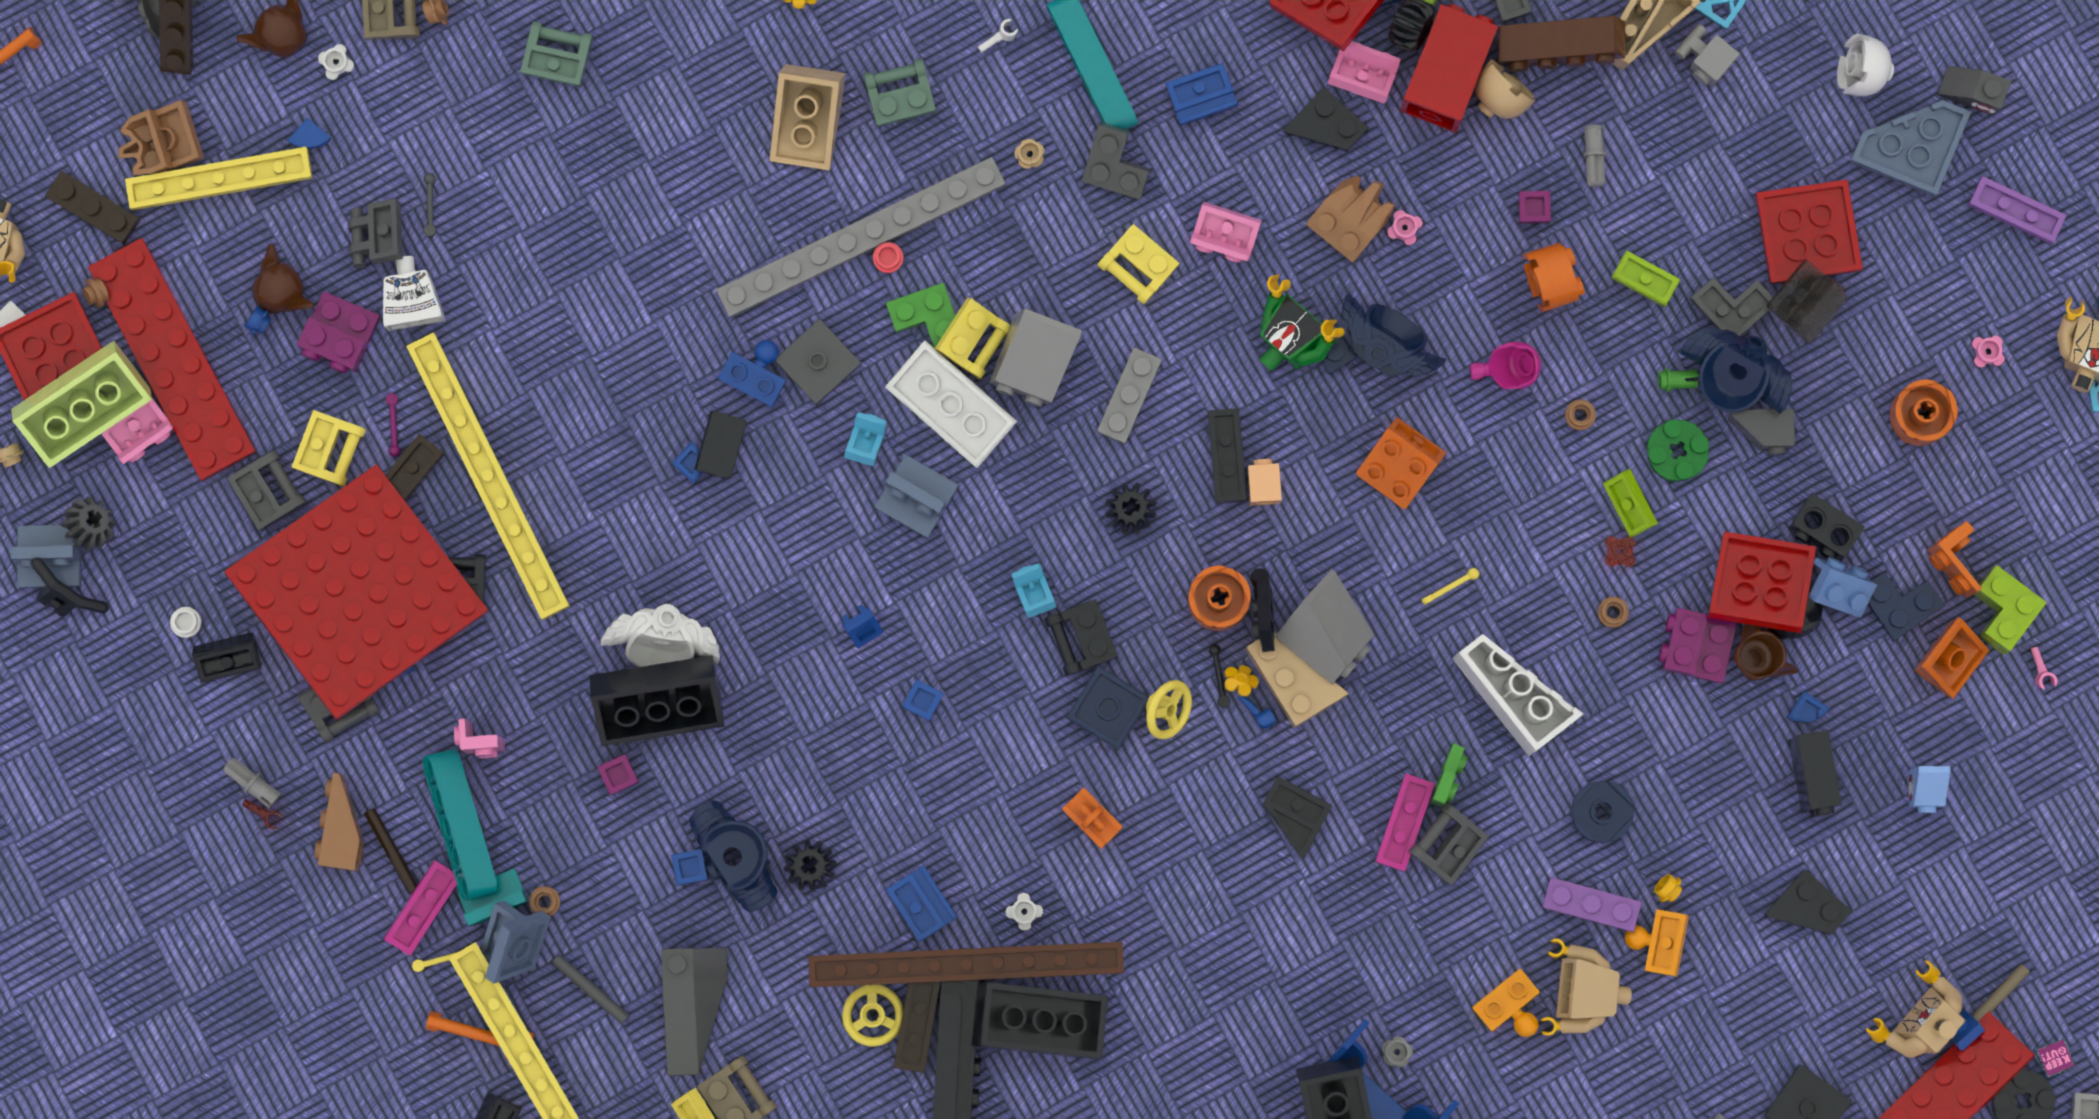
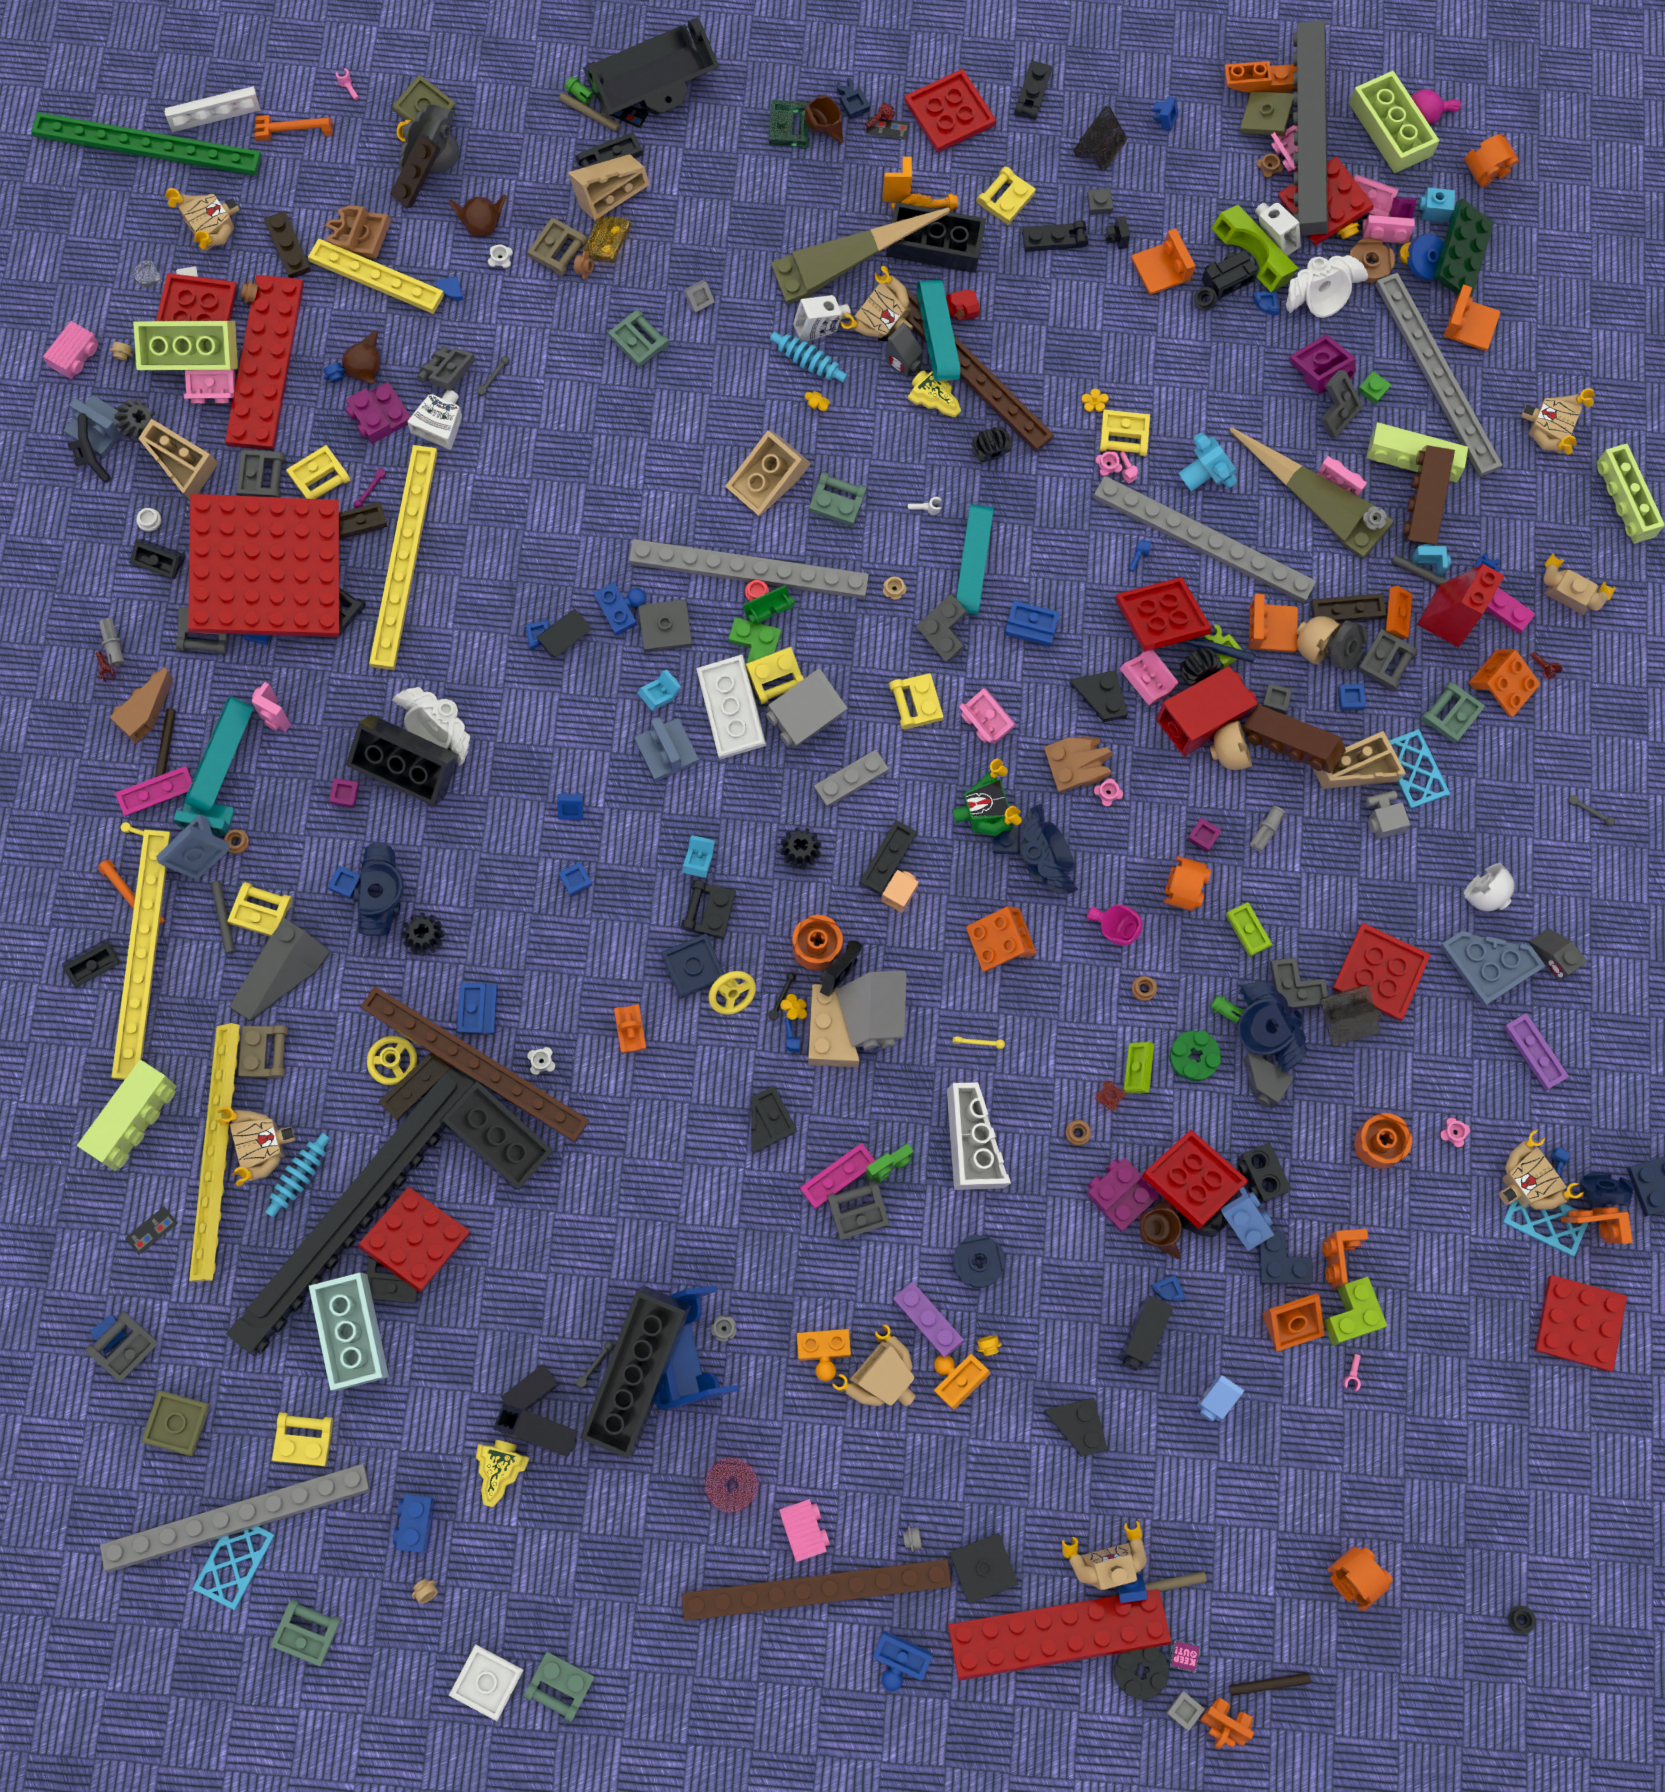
camera: 25 degrees right, 10 degrees down
none -> tan wedge [138,419,219,500]
none -> light yellow plate [228,882,293,937]
none -> green hinge [743,585,795,625]

